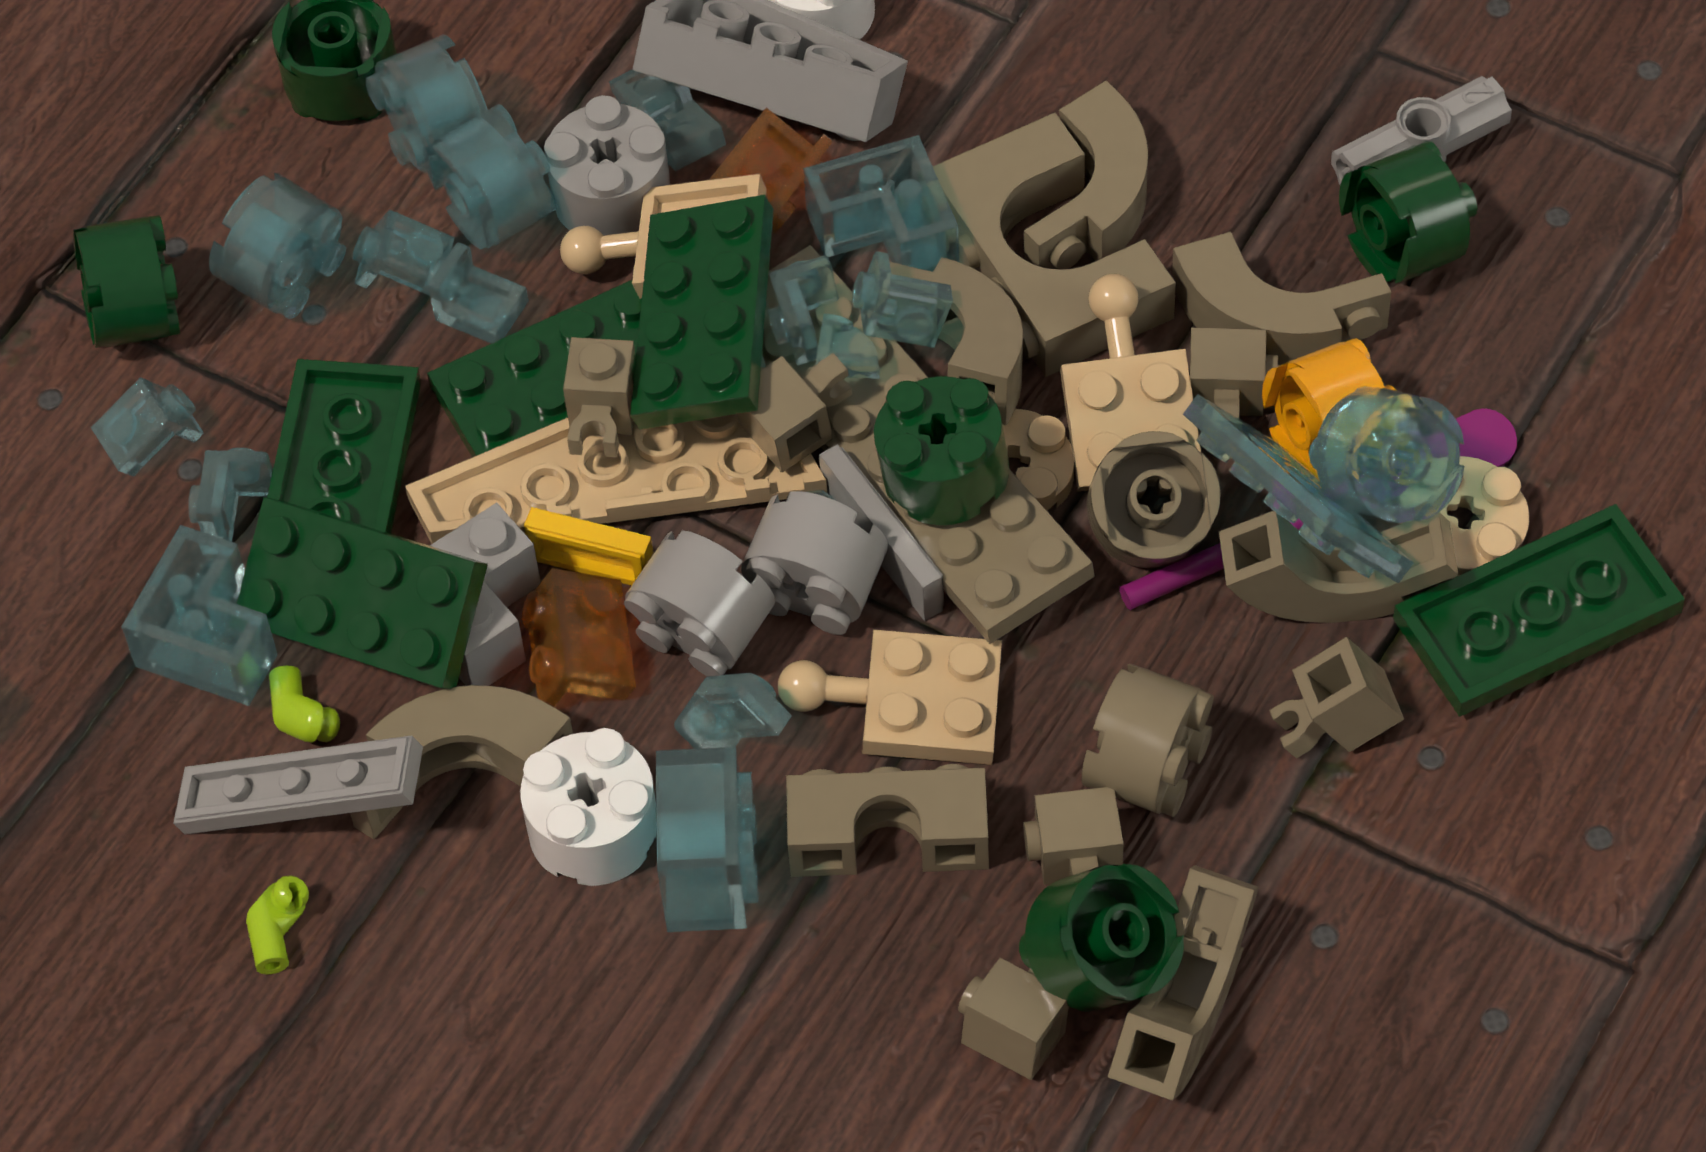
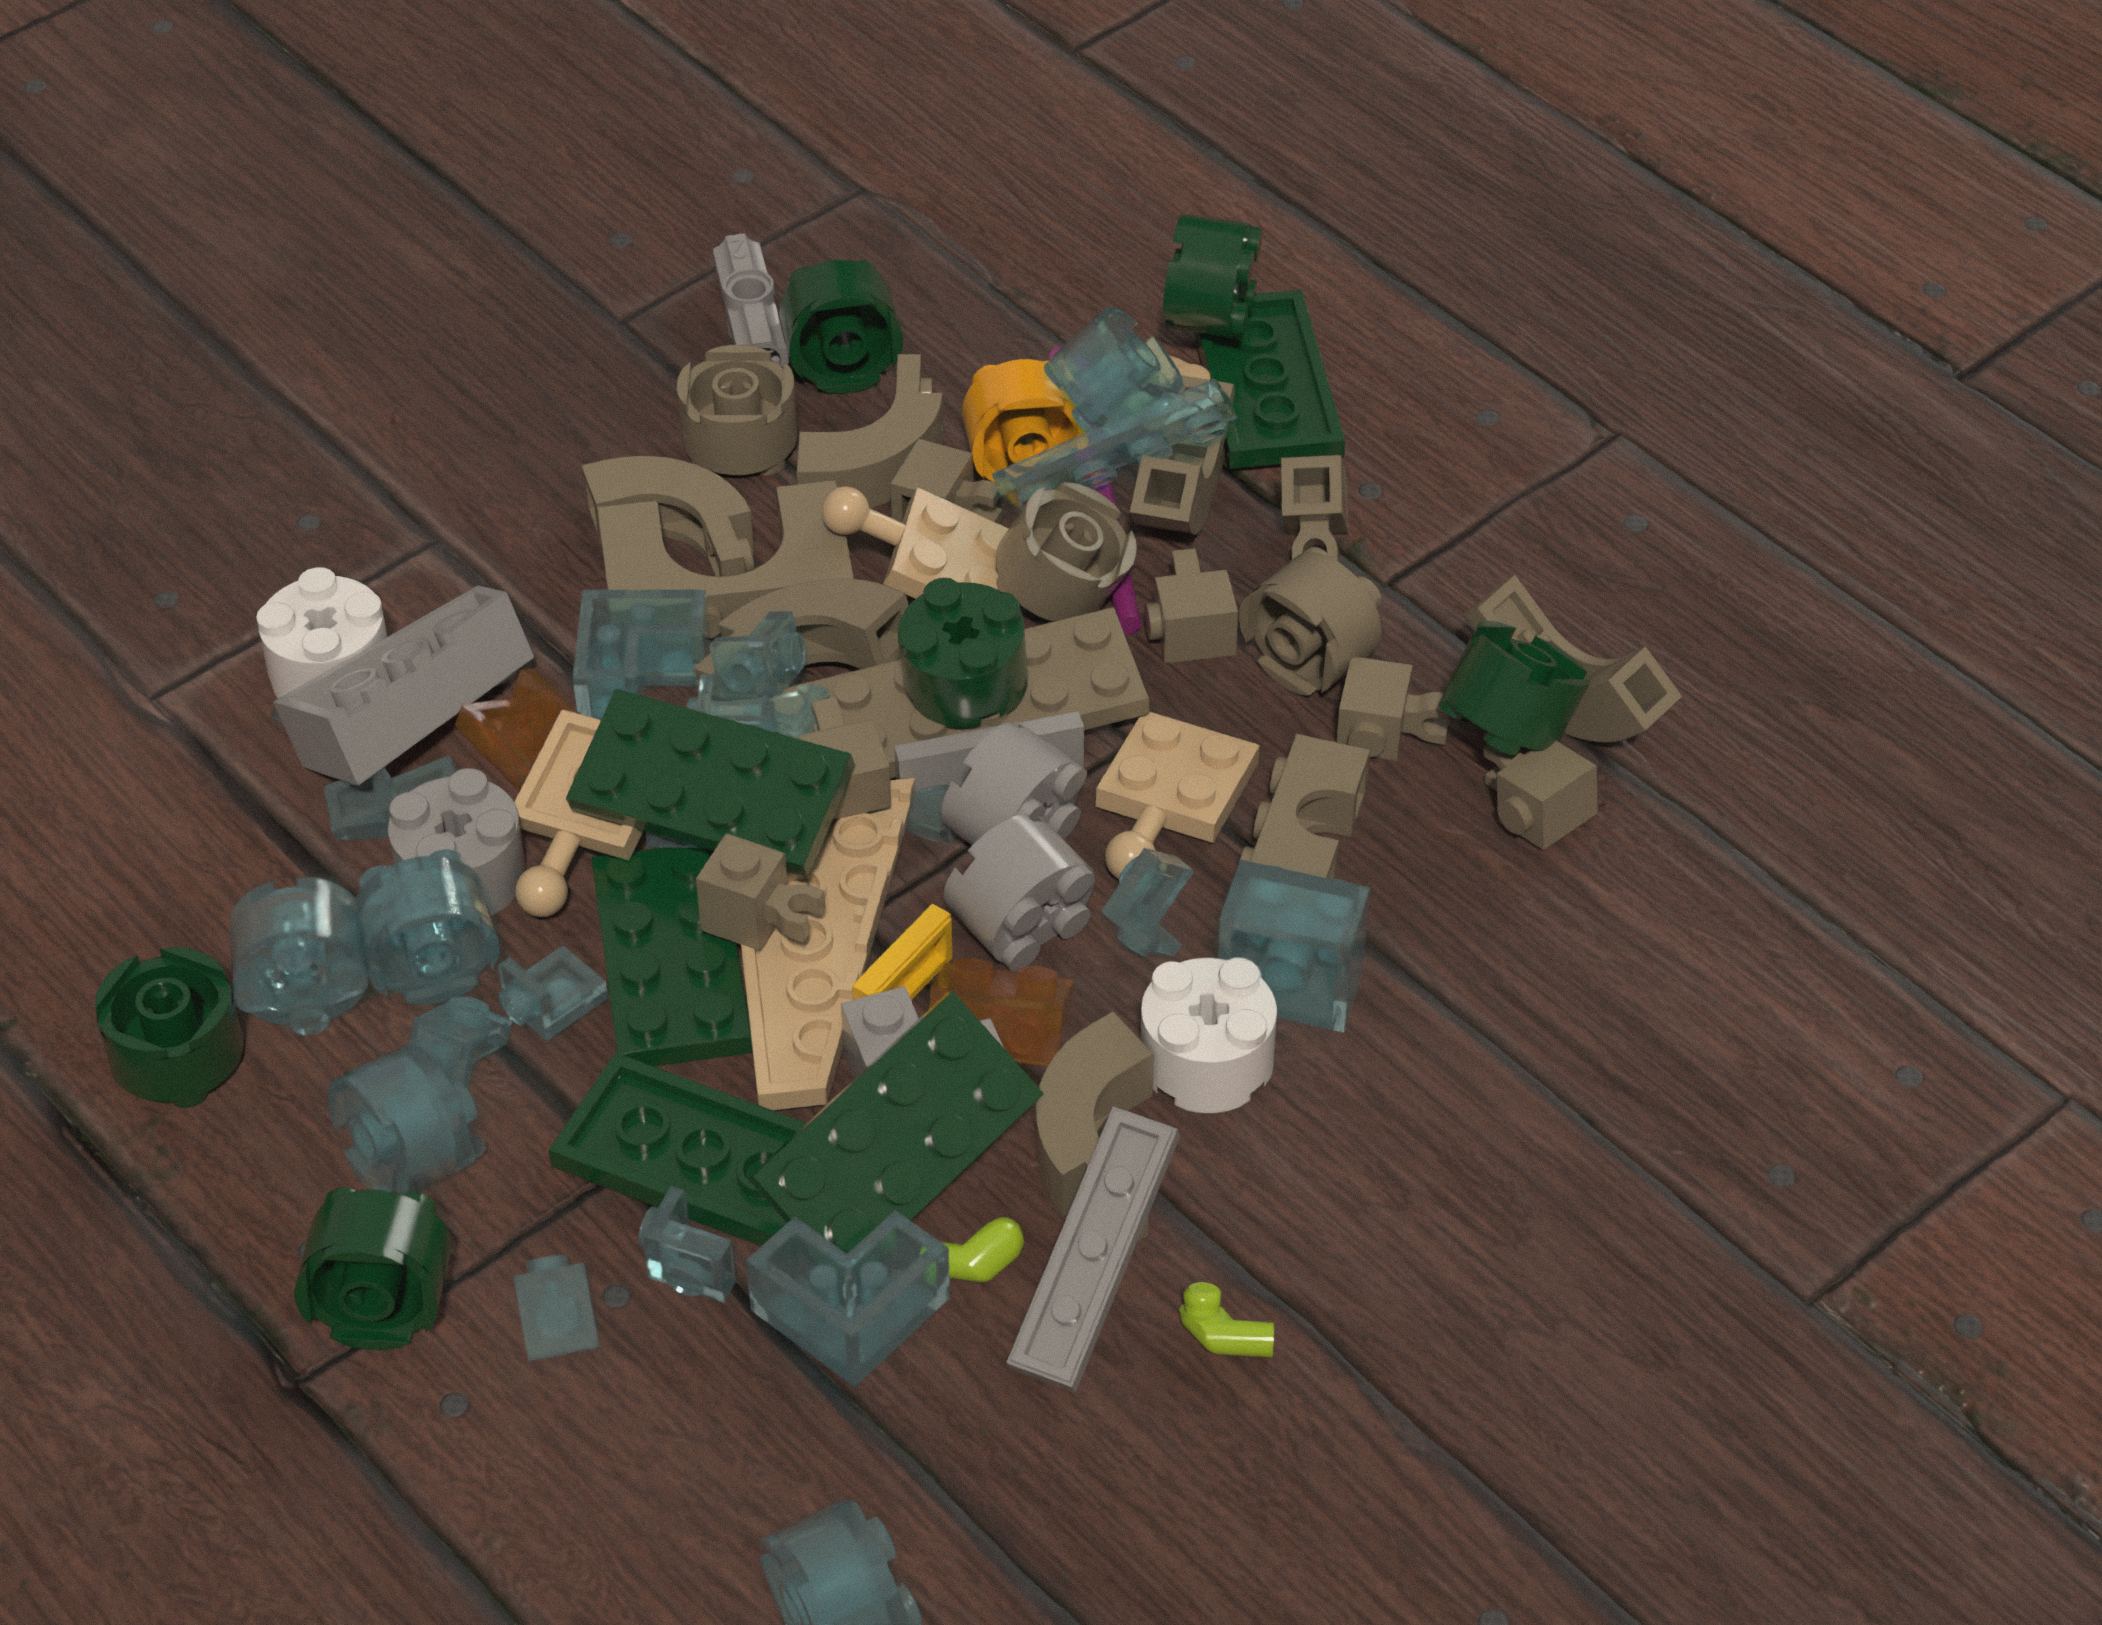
camera: 75 degrees left, 10 degrees down
none -> dark tan brick [677,345,798,476]
none -> dark tan brick [1144,548,1238,663]
none -> dark green brick [1163,213,1263,338]

